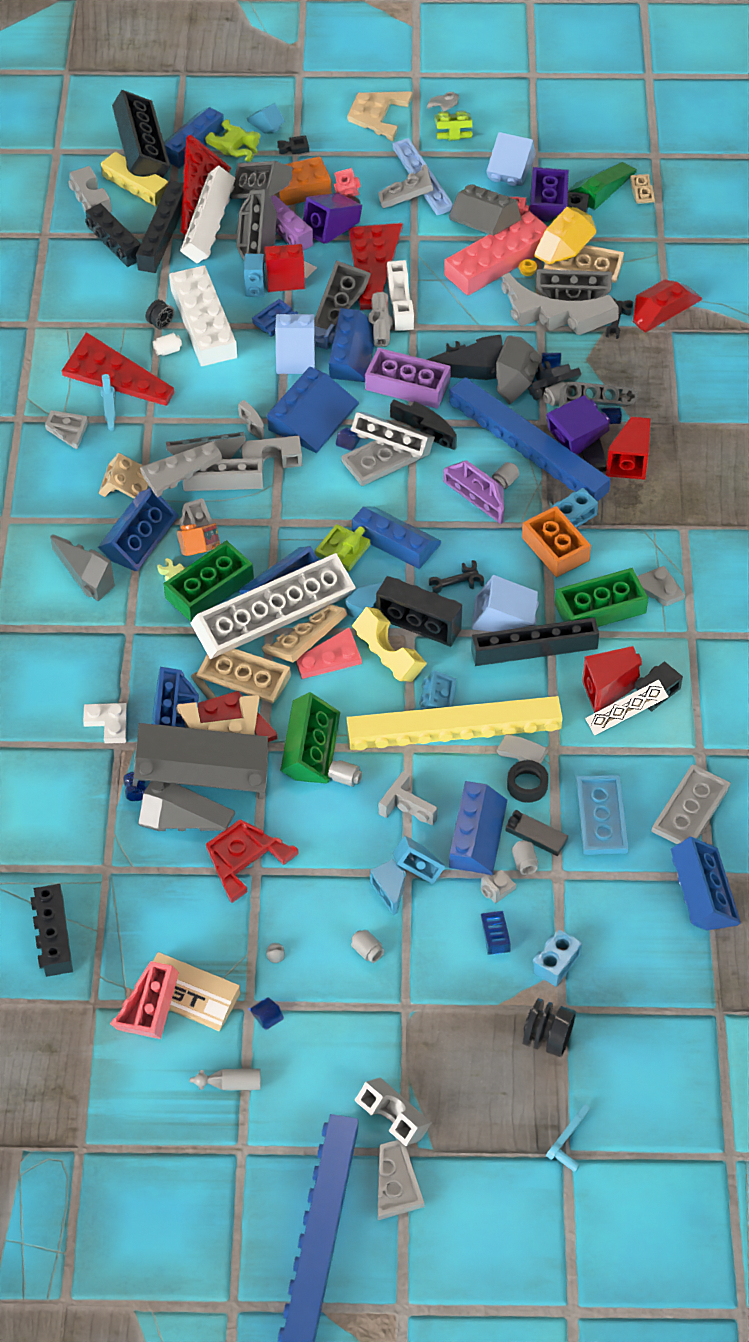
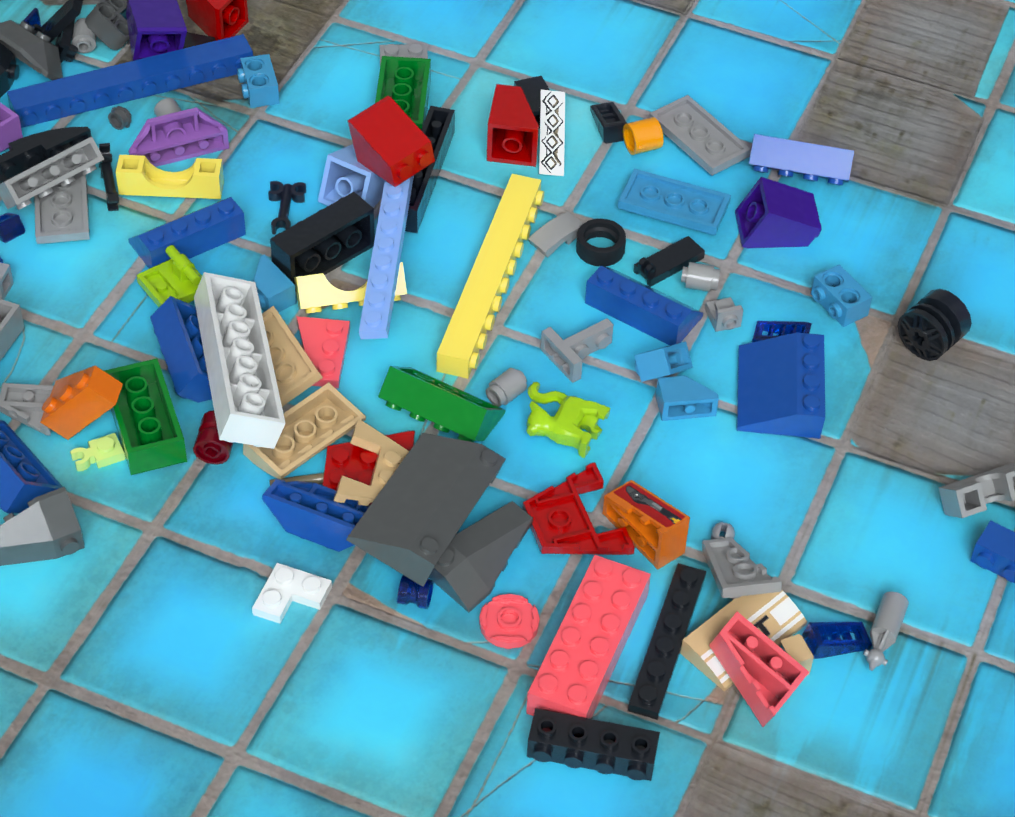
camera: 70 degrees left, 5 degrees down
clear blue slope [249,997,284,1030] -> none
light grey brick [351,930,385,963] -> none
dark azure bracket [419,670,456,710] -> none
orange brick [522,506,591,578] -> none
none -> black bar [99,143,119,211]
none -> dark grey plate [108,106,131,130]
none -> light yellow arch [116,155,224,199]
none -> red slope [348,96,435,187]
none -> light blue plate [359,175,414,339]
none -> coral tile [479,594,540,649]
none -> lime animal [526,382,611,458]
none -> coral brick [526,555,651,719]
none -> black slope [590,102,627,144]
none -> orange wedge [602,480,690,570]
none -> light orange piece [623,117,664,155]
none -> black plate [628,563,706,720]
none -> light grey wing [702,537,782,599]
none -> dark purple slope [735,177,822,248]
none -> blue slope [737,332,825,439]
none -> tan slope [781,634,814,675]
none -> clear blue slope [802,622,872,659]

